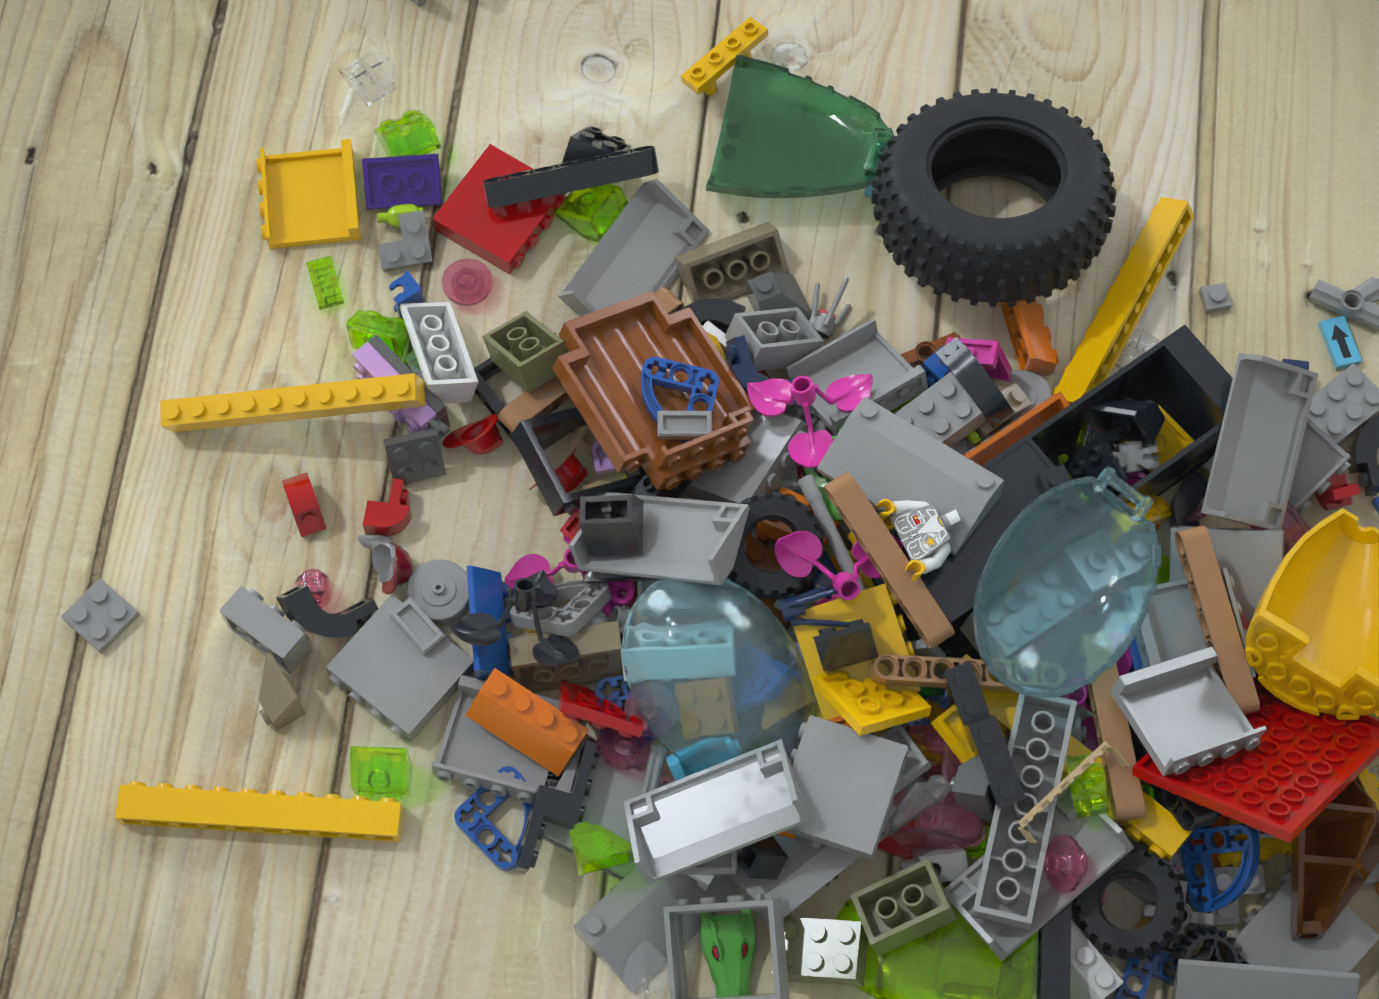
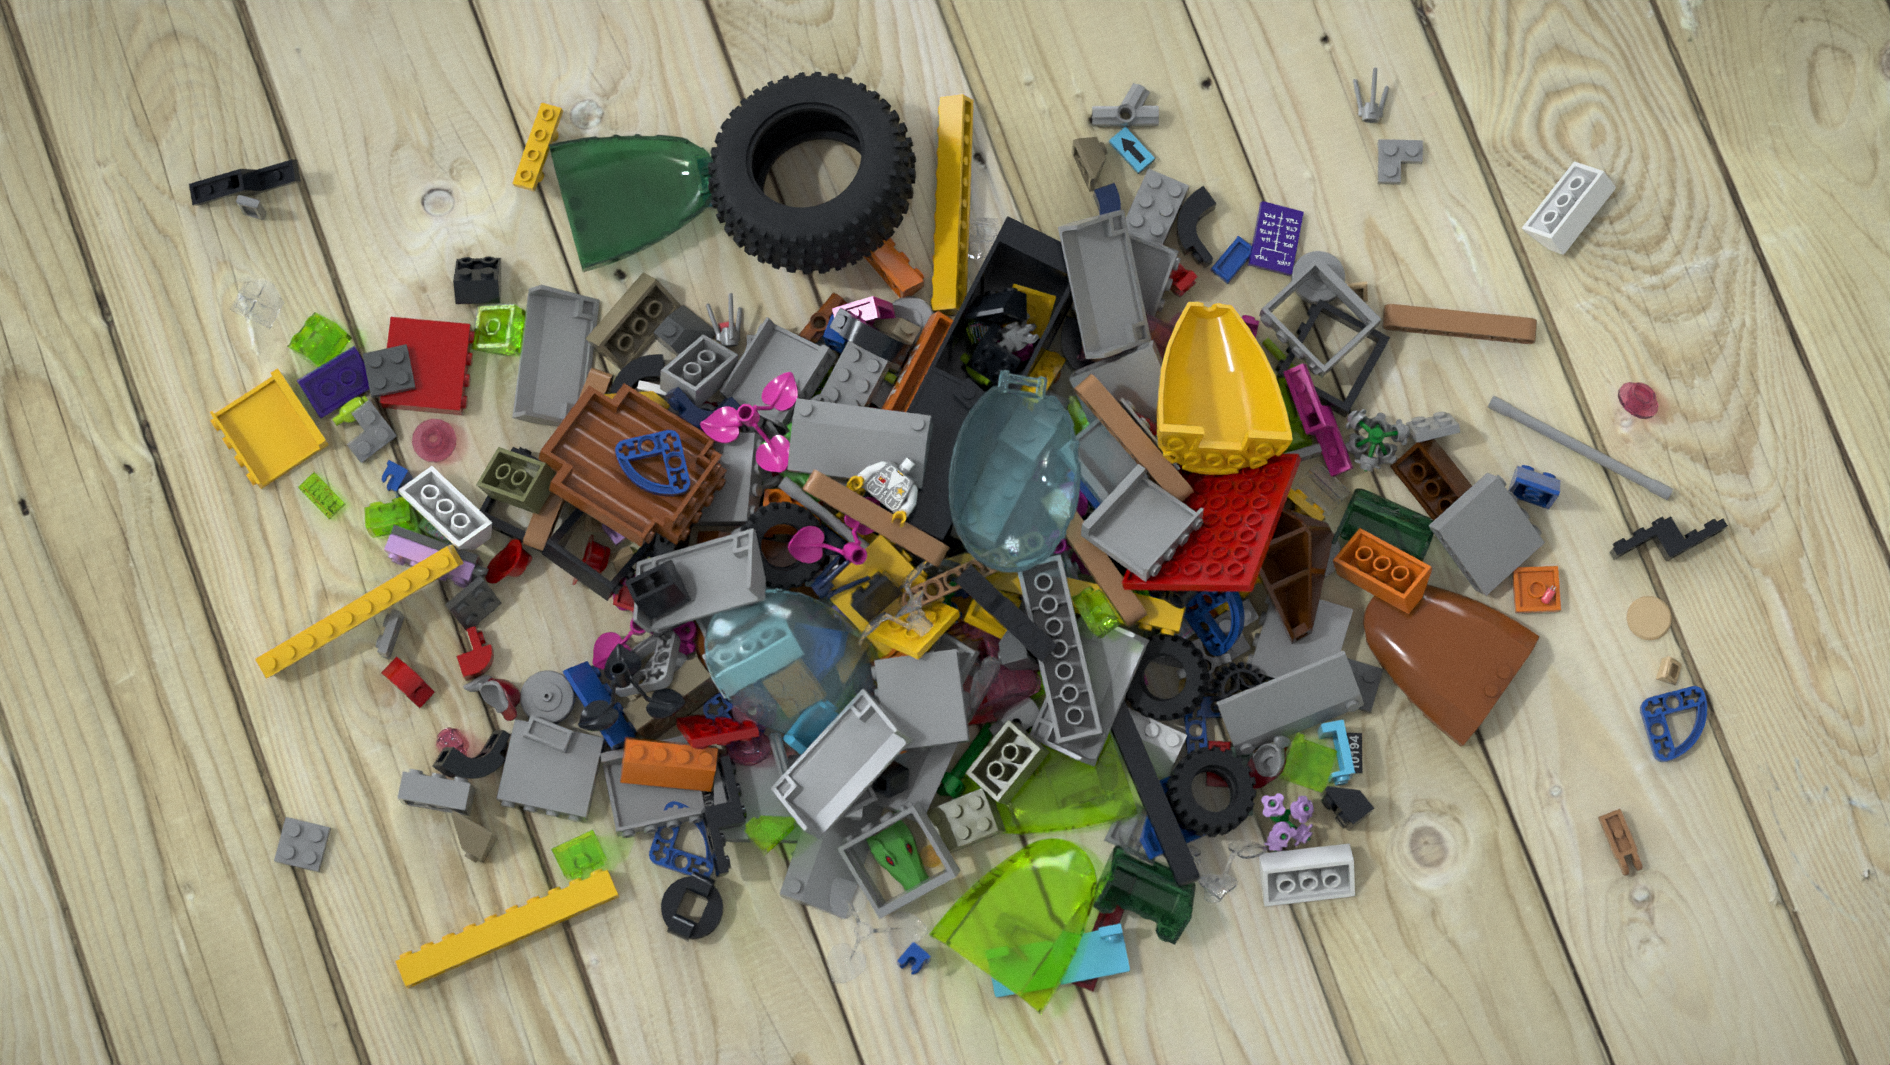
camera: 25 degrees left, 10 degrees up
black beam [483,146,659,208] -> none
light grey plate [608,605,632,634] -> none
light grey tile [657,411,712,440] -> none
tan piece [1018,741,1130,843] -> none
clear pink piece [1045,834,1088,893] -> none
light grey plate [1199,283,1232,314] -> none
none -> dark grey plate [363,344,416,398]
none -> light grey plate [376,609,405,659]
none -> black piece [661,871,723,942]
none -> clear plant [858,561,934,647]
none -> clear yellow plate [920,845,941,868]
none -> green piece [936,722,993,799]
none -> dark tan slope [1072,137,1107,192]

